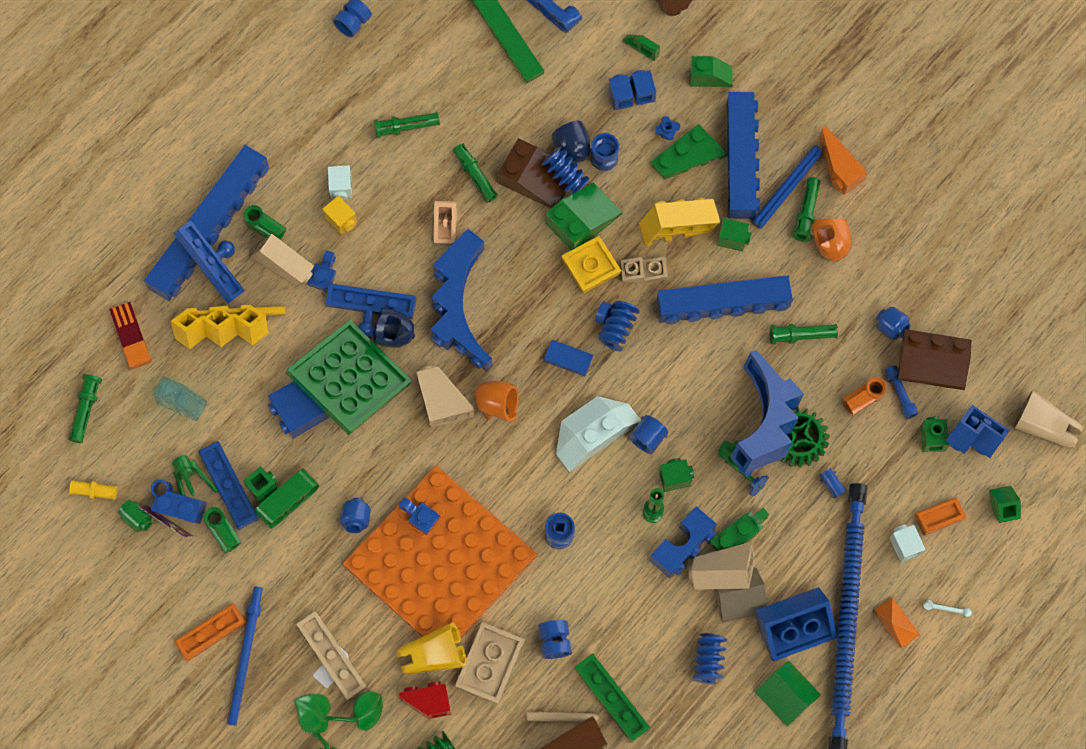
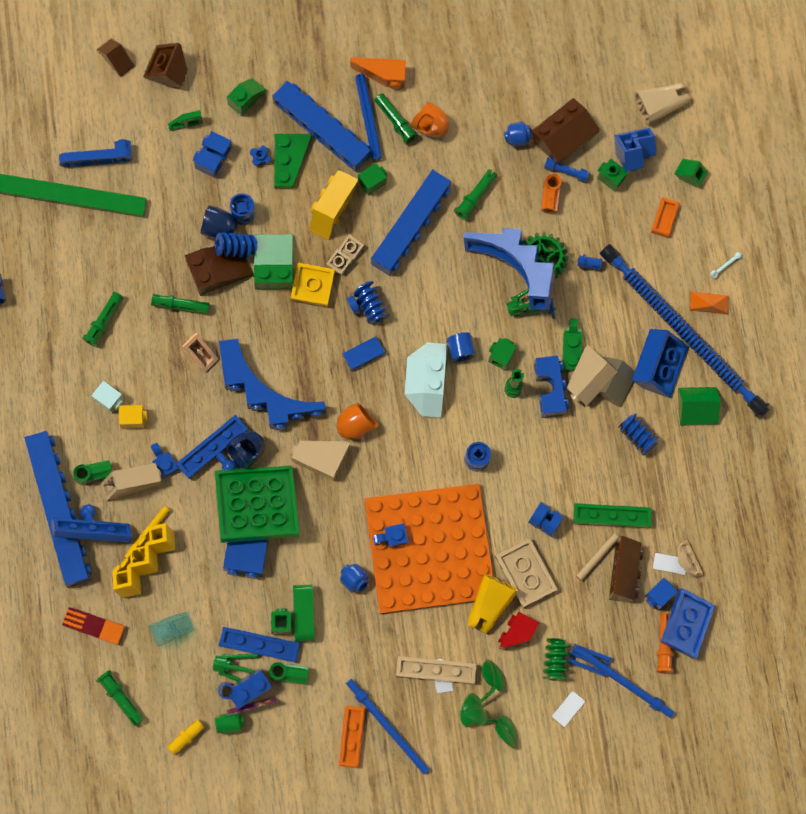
camera: 55 degrees left, 5 degrees up
light aqua brick [889,524,926,563] -> none

